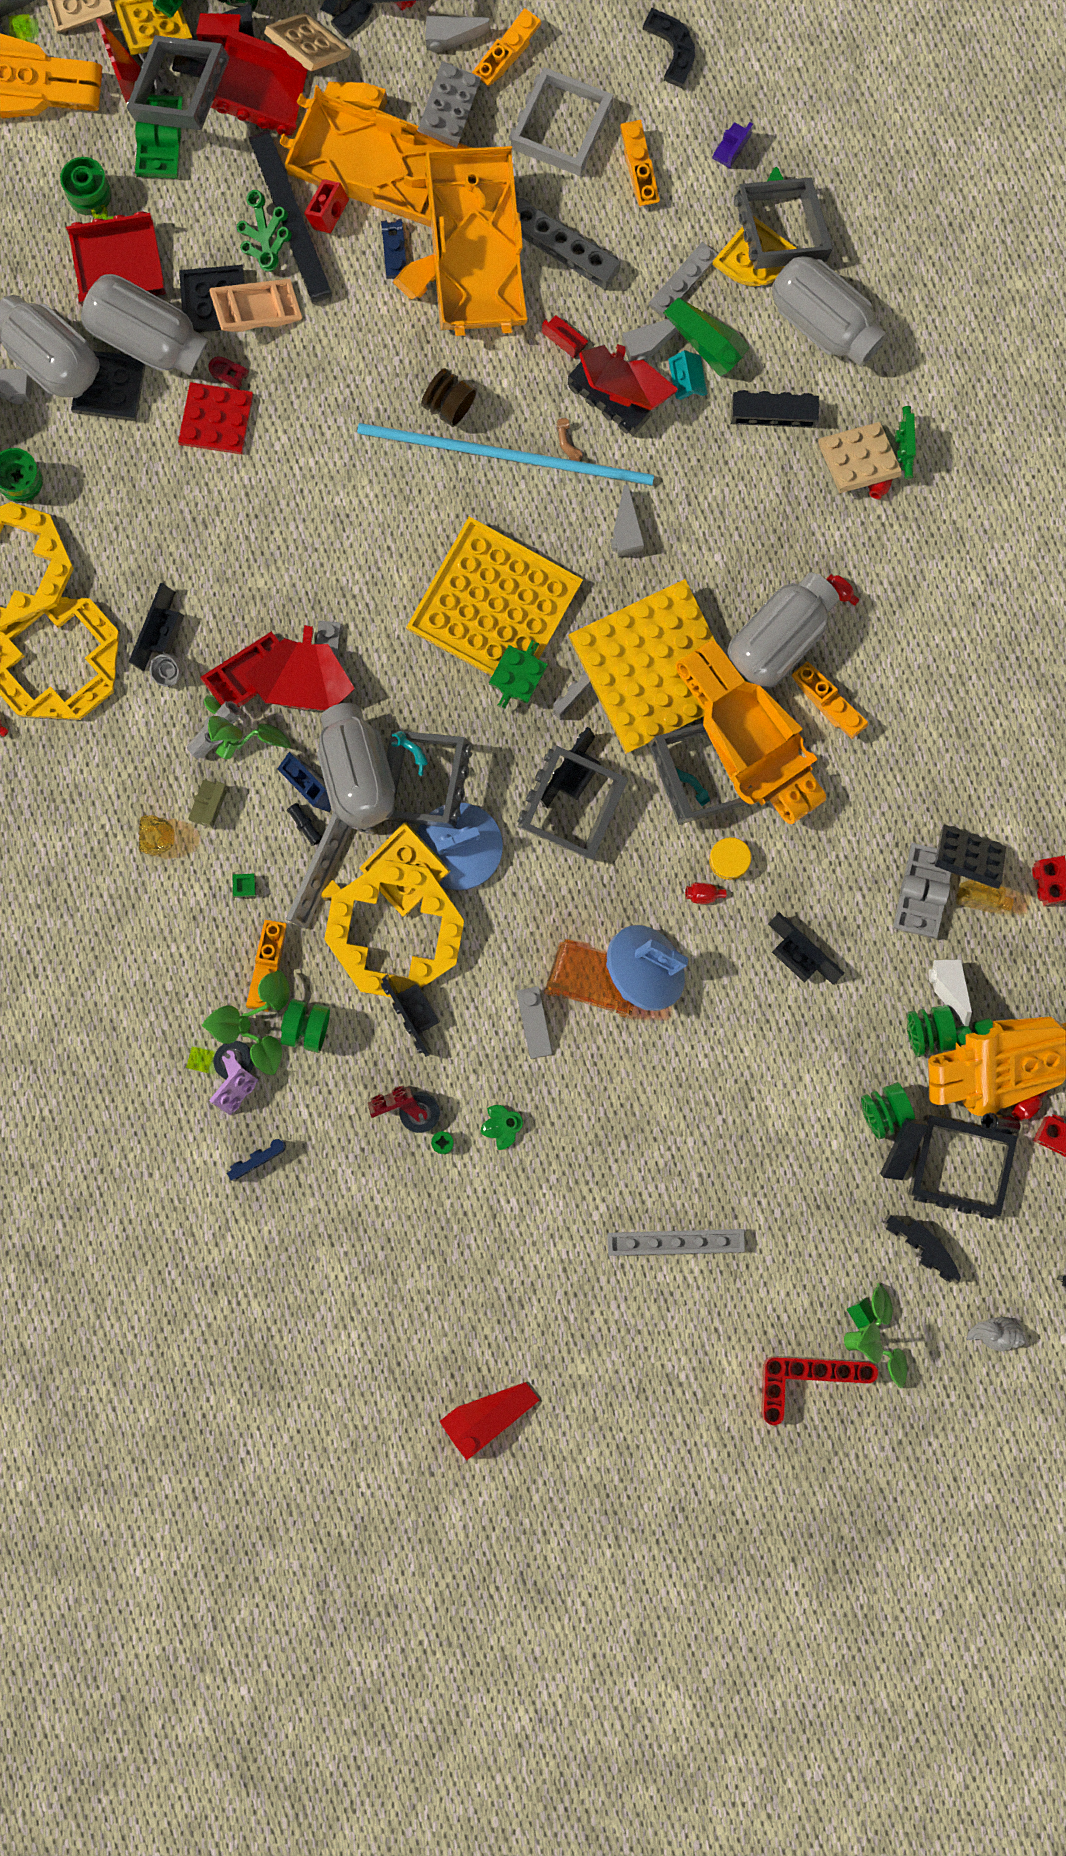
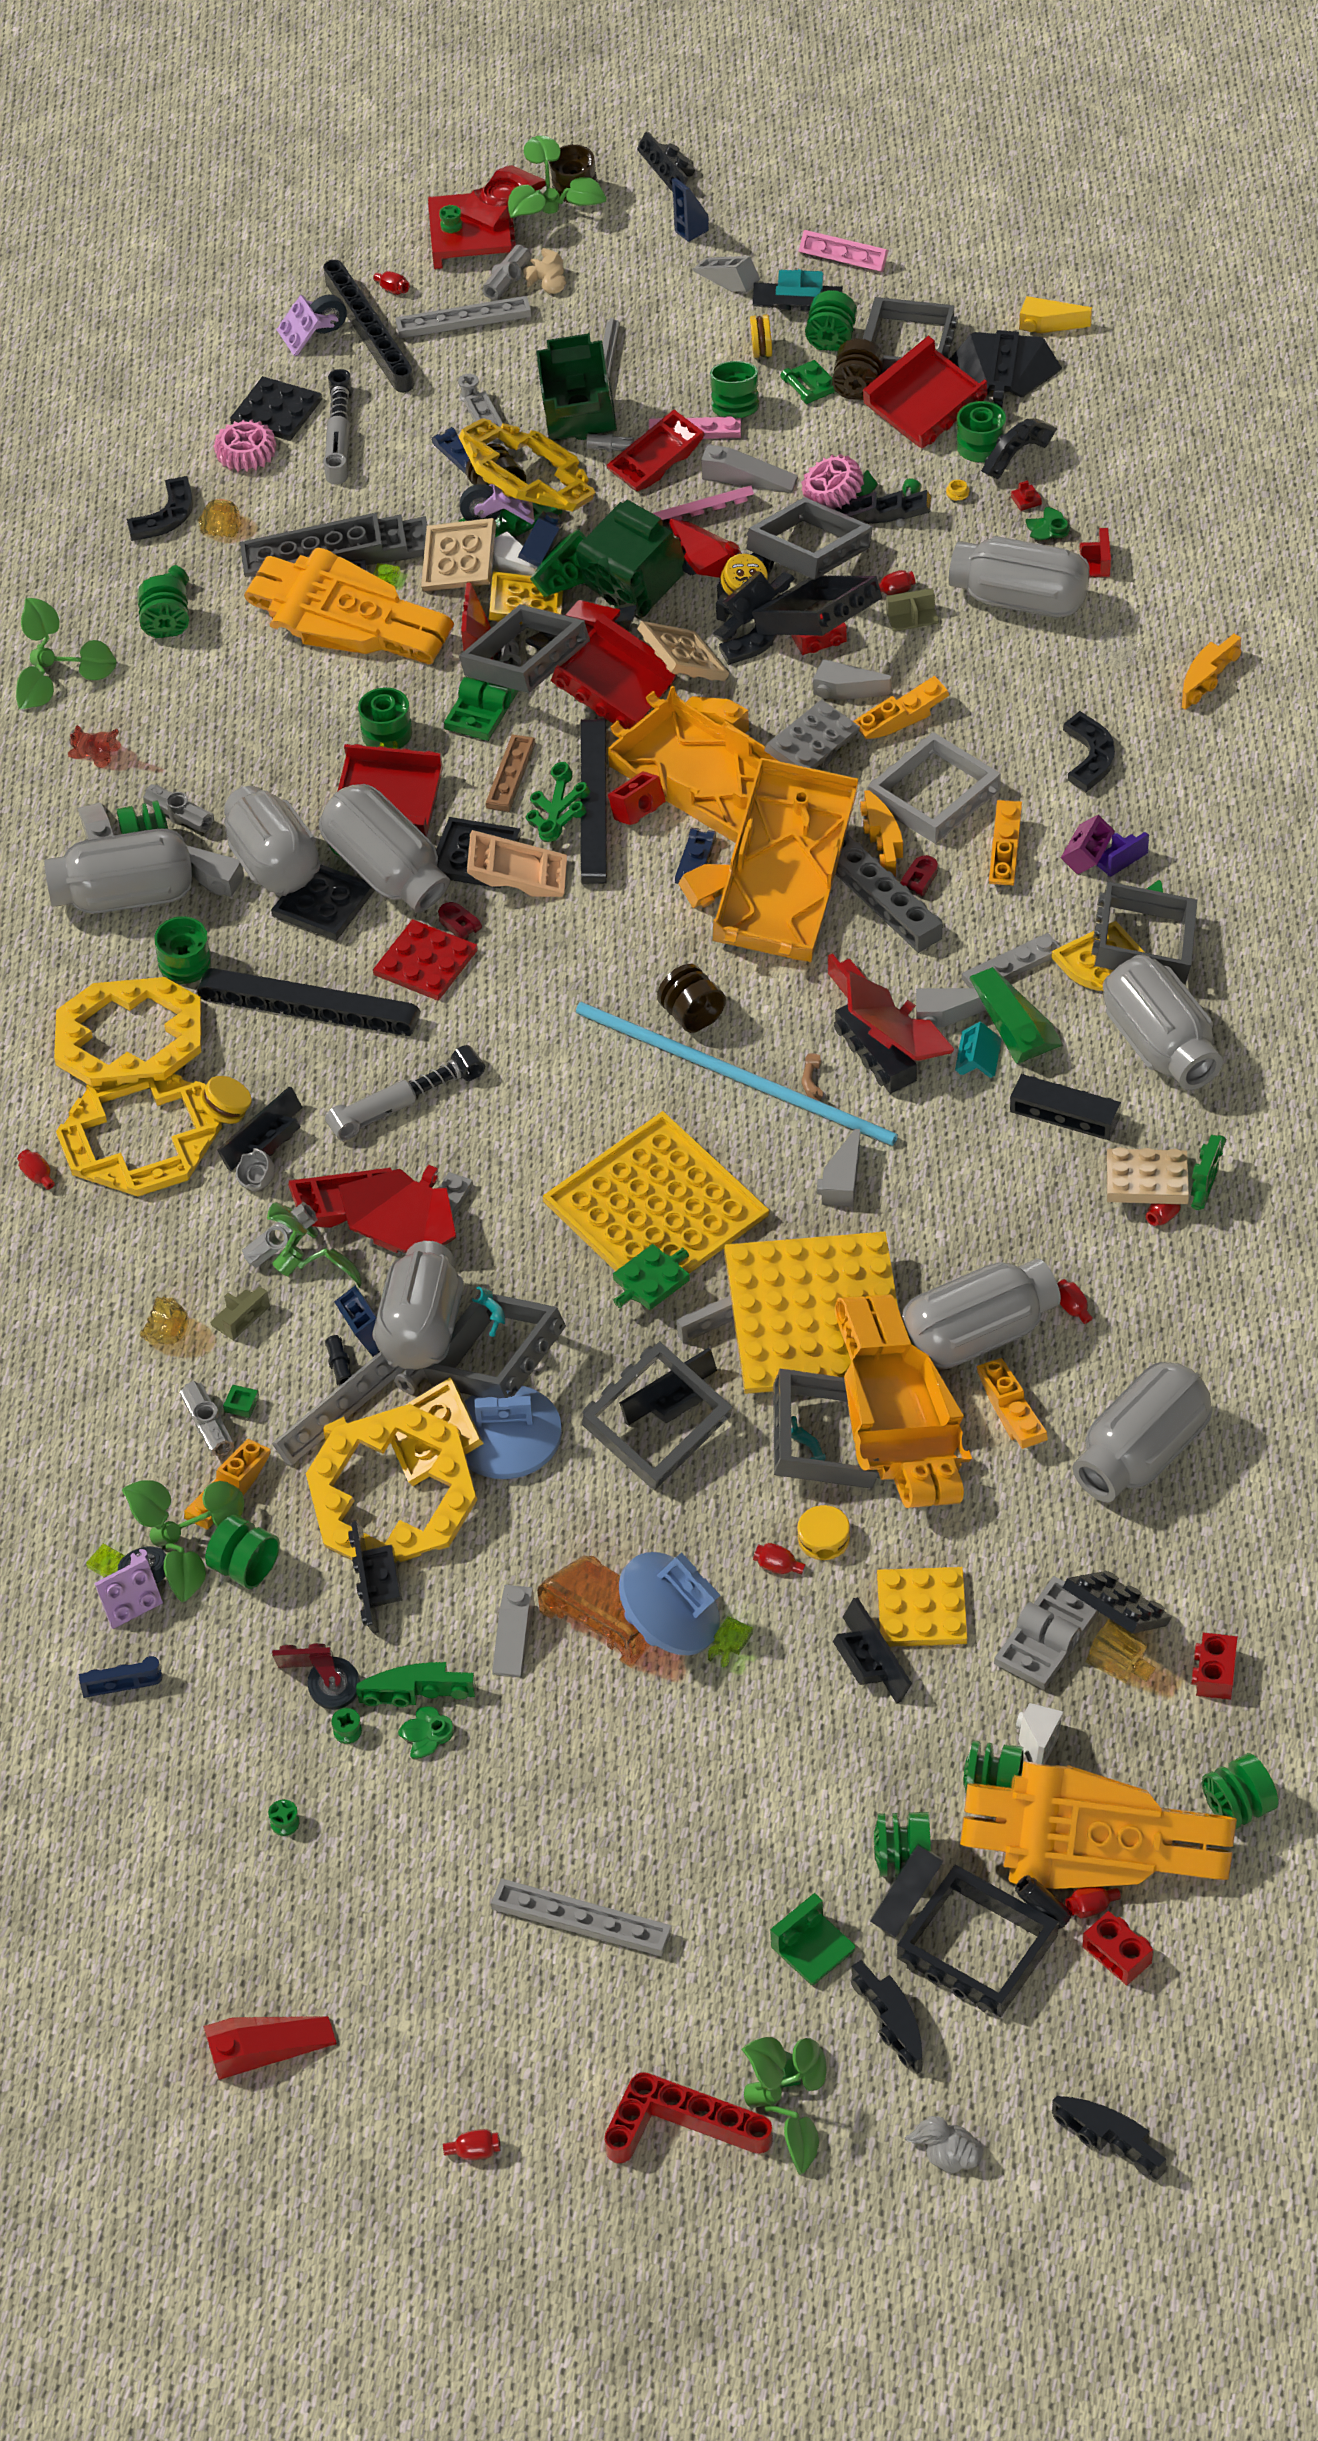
camera: 25 degrees right, 30 degrees down
none -> light grey piece [180,1381,234,1457]
none -> black beam [197,968,421,1036]
none -> yellow head [200,1076,252,1124]
none -> green wheel [268,1799,300,1836]
none -> piece [325,1045,486,1141]
none -> green slope [356,1662,476,1707]
none -> red plant [443,2129,501,2160]
none -> medium nougat tile [485,734,536,812]
none -> clear neon green plate [708,1616,753,1668]
none -> green bracket [770,1893,855,1985]
none -> light orange slope [860,790,903,877]
none -> yellow plate [877,1567,967,1647]
none -> dark red plate [900,855,938,897]
none -> magenta brick [1061,814,1115,874]
none -> light grey piece [1072,1362,1212,1503]

